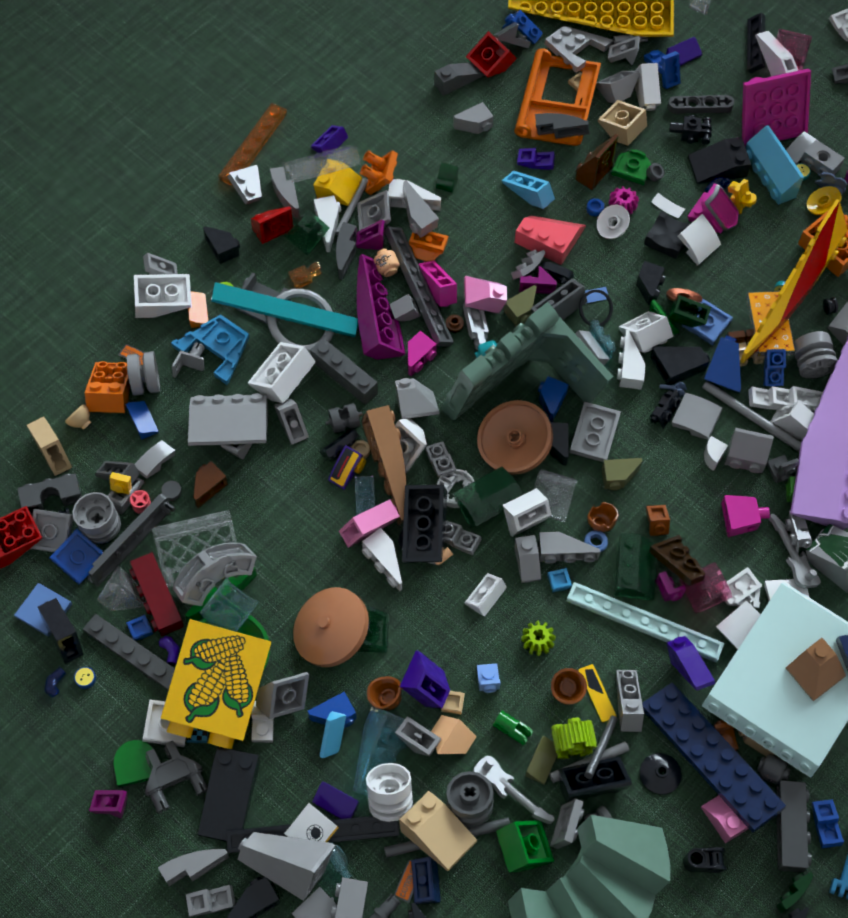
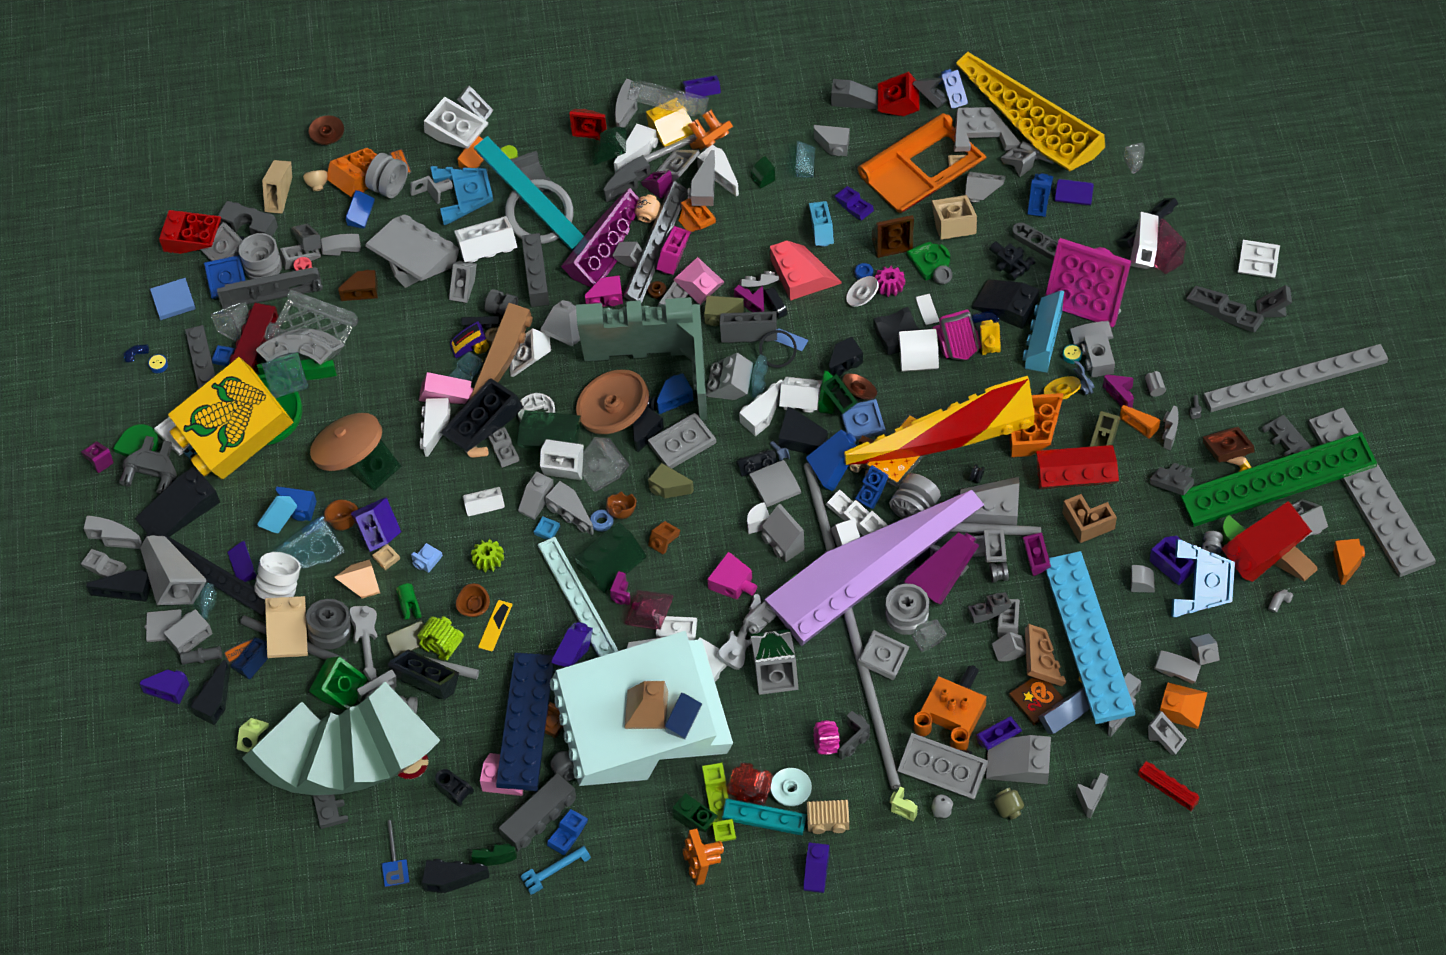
camera: 45 degrees right, 5 degrees down
black slope [38,598,84,664] -> none
yellow plate [109,472,132,495] -> none
dark grey tile [161,481,182,501] -> none
black slope [203,226,240,264] -> none
clear orange plate [218,103,287,186] -> none
wing [228,165,262,204] -> none
white slope [251,701,274,743] -> none
light grey slope [256,672,309,719] -> none
white sticker [284,803,339,842] -> none
clear orange plate [288,262,322,289] -> none
light grey slope [395,716,441,756] -> none
light grey slope [425,441,456,477] -> none
dark grey slope [535,113,590,139] -> none
dark grey bar [584,716,618,779] -> none
light grey slope [616,670,644,732] -> none
white slope [635,63,661,111] -> none
black dish [640,753,682,795] -> none
dark brown wing [649,535,706,586] -> none
dark grey bracket [766,455,799,483] -> none
none -> copper dish [309,115,344,145]
none -> clear light blue slope [795,141,815,177]

